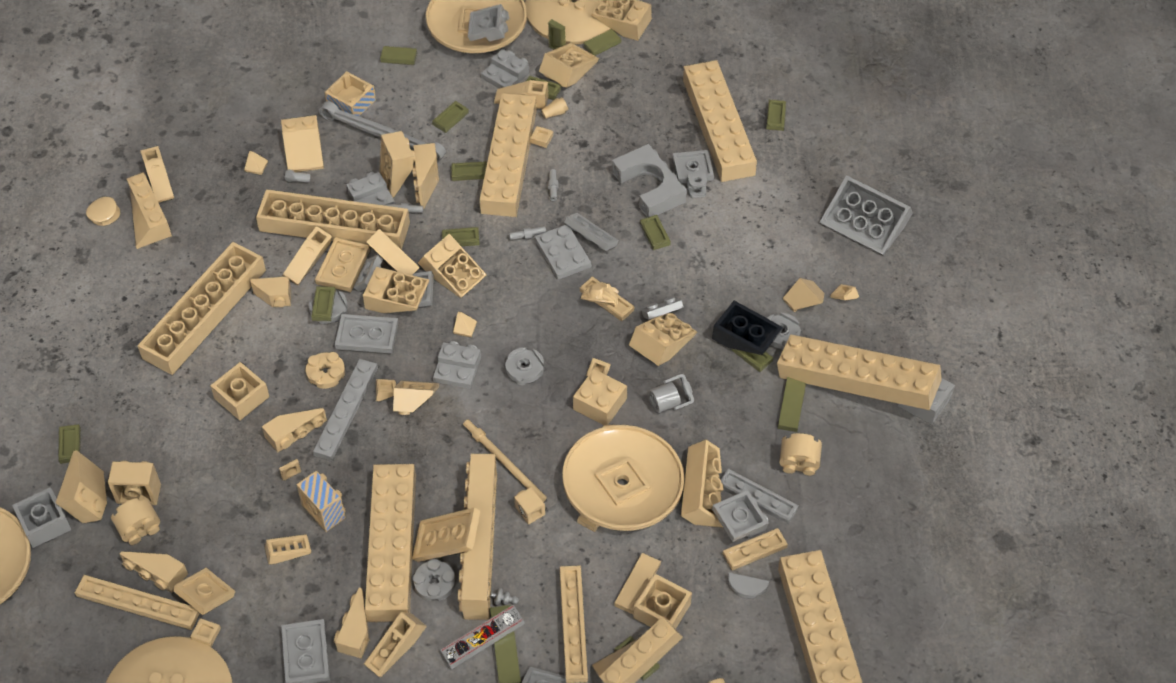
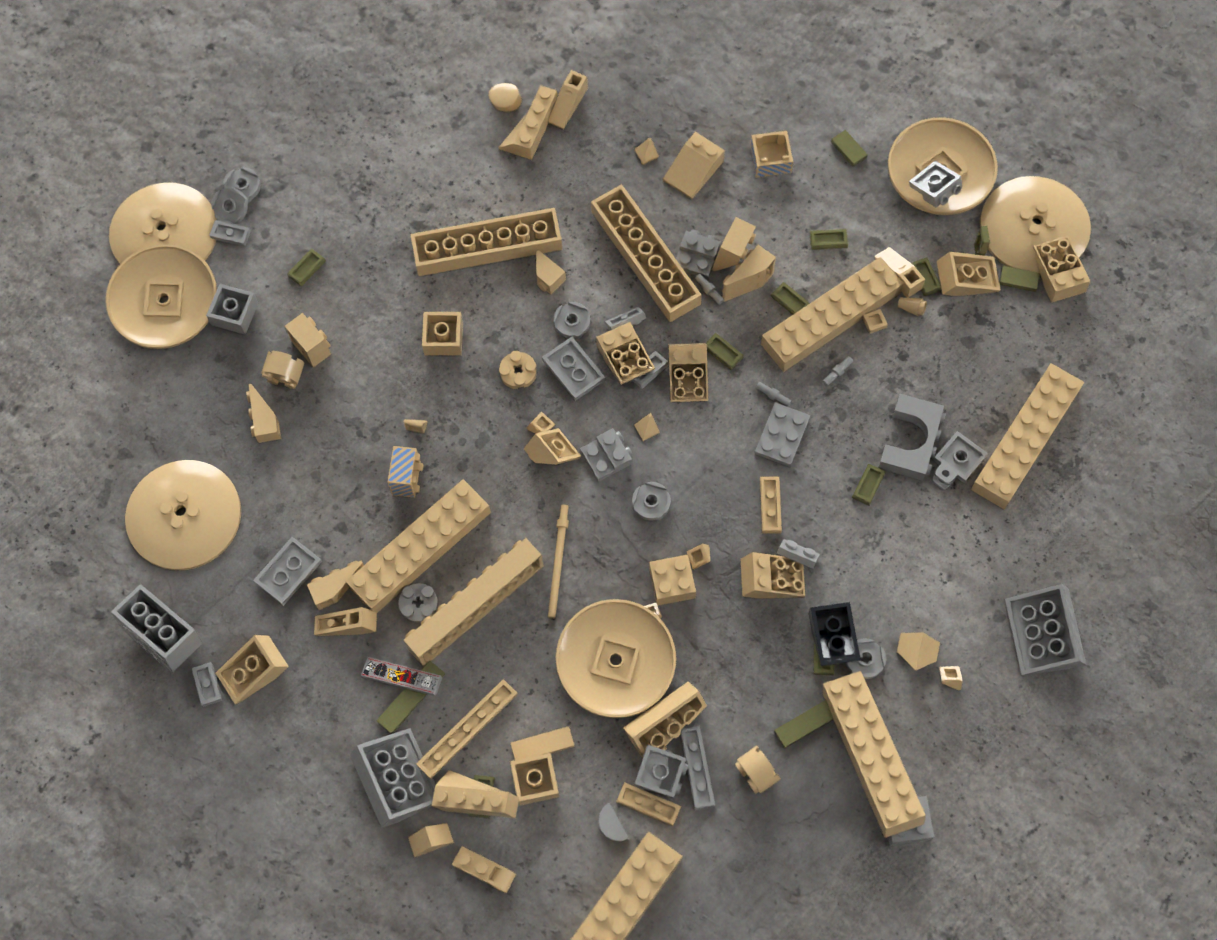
camera: 50 degrees right, 15 degrees up
tan slope [56,450,107,523] -> none
tan plate [75,575,200,630] -> none
tan plate [174,568,235,615] -> none
tan plate [191,618,221,647] -> none
tan slope [262,408,327,452] -> none
tan slope [265,535,311,565] -> none
tan slope [283,226,332,285] -> none
light grey arm [284,170,310,183] -> none
olive tile [311,286,336,321] -> none
light grey plate [313,359,378,461] -> none
tan plate [315,238,370,292] -> none
light grey piece [319,101,446,162] -> none
tan tile [366,229,420,275] -> none
tan plate [412,508,480,562] -> none
light grey plate [481,49,529,88] -> none
light grey hair [490,588,519,605] -> none
tan brick [514,487,545,525] -> none
light grey plate [564,213,619,250] -> none
tan hat [581,282,619,306] -> none
light grey piece [648,374,694,414] -> none
olive tile [766,100,786,131] -> none

